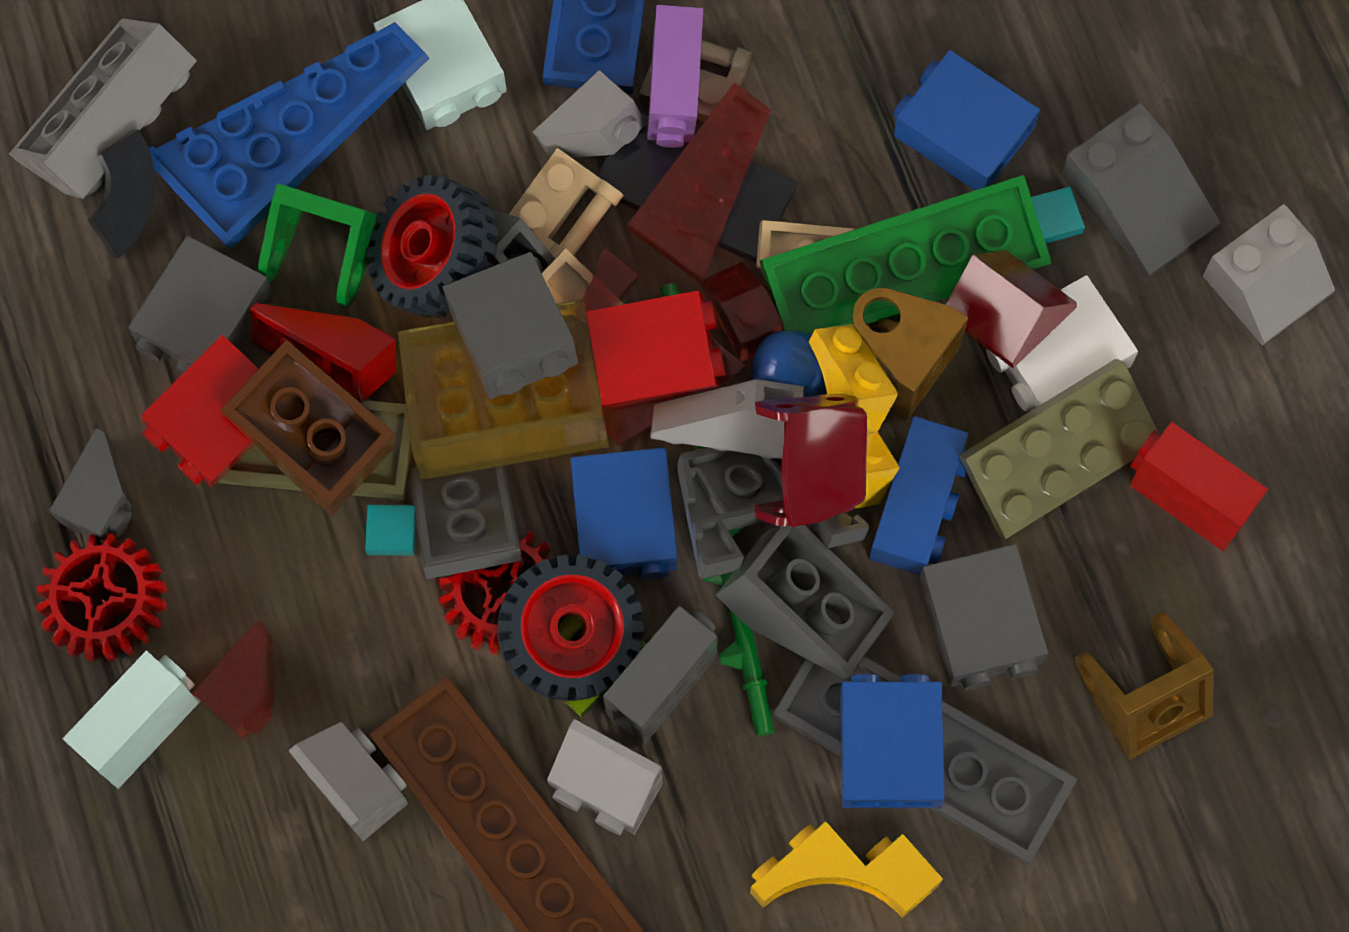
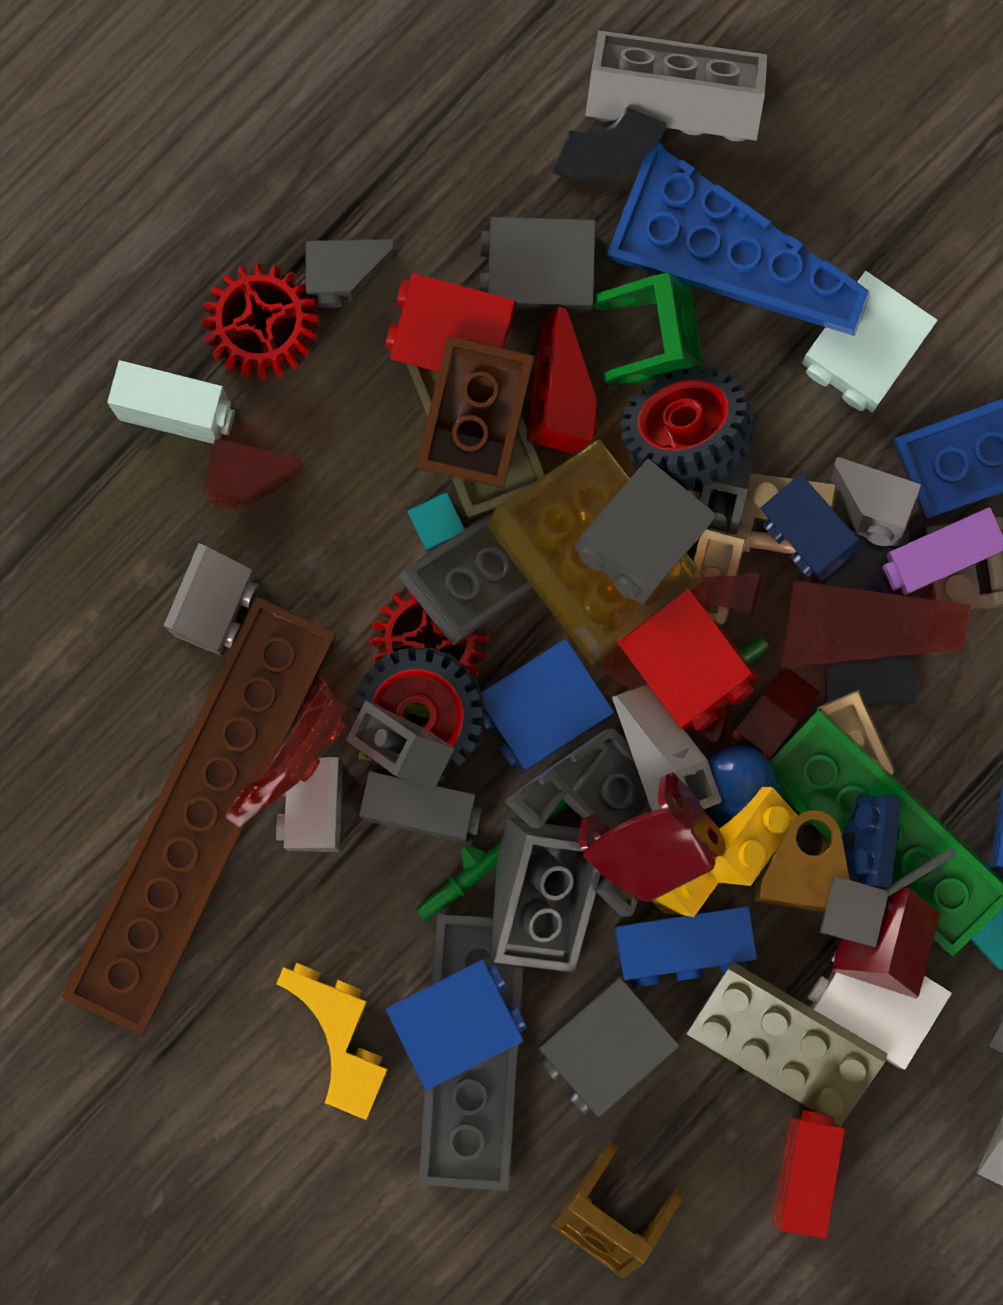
camera: 60 degrees right, 10 degrees up
none -> clear red wing [224,677,348,827]
none -> dark grey slope [346,700,455,789]
none -> dark blue brick [760,473,863,582]
none -> dark grey piece [820,849,956,948]
none -> dark blue wing [841,795,901,888]

